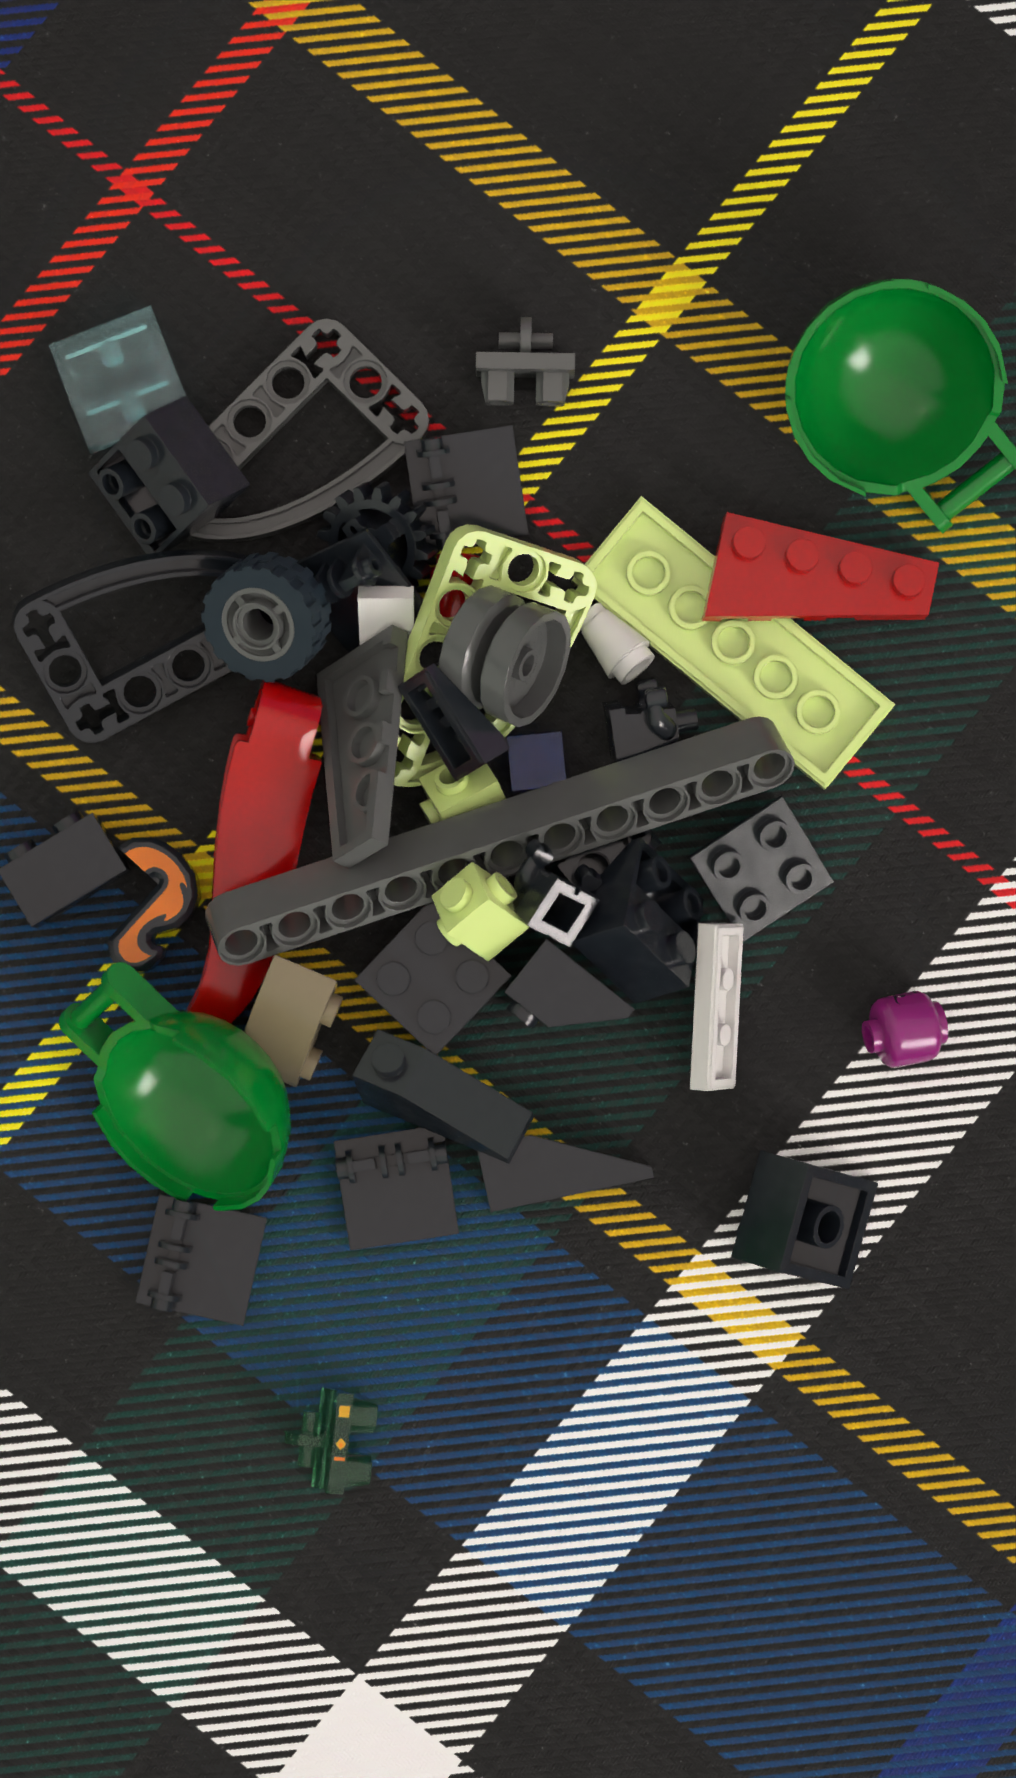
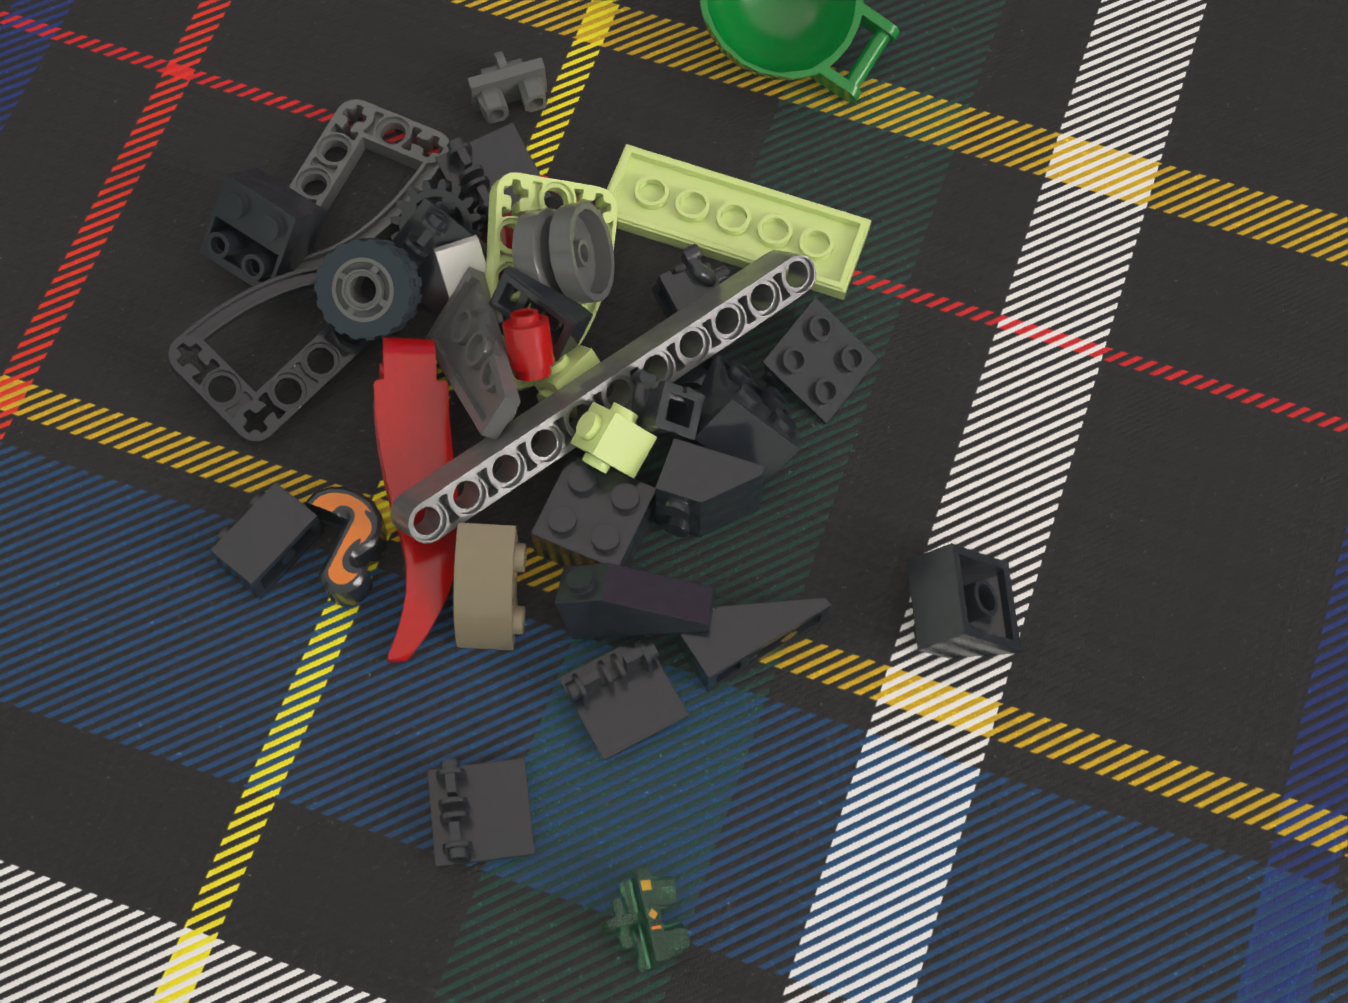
camera: 20 degrees left, 20 degrees down
clear light blue slope [49,305,186,454] -> none
green windscreen [59,962,291,1211] -> none
clear blue tile [507,731,566,792] -> none
white cone [580,603,655,685] -> none
white tile [690,923,744,1091] -> none
red wing [702,512,939,621] -> none
magenta head [862,991,948,1068] -> none
none -> red brick [502,308,555,381]

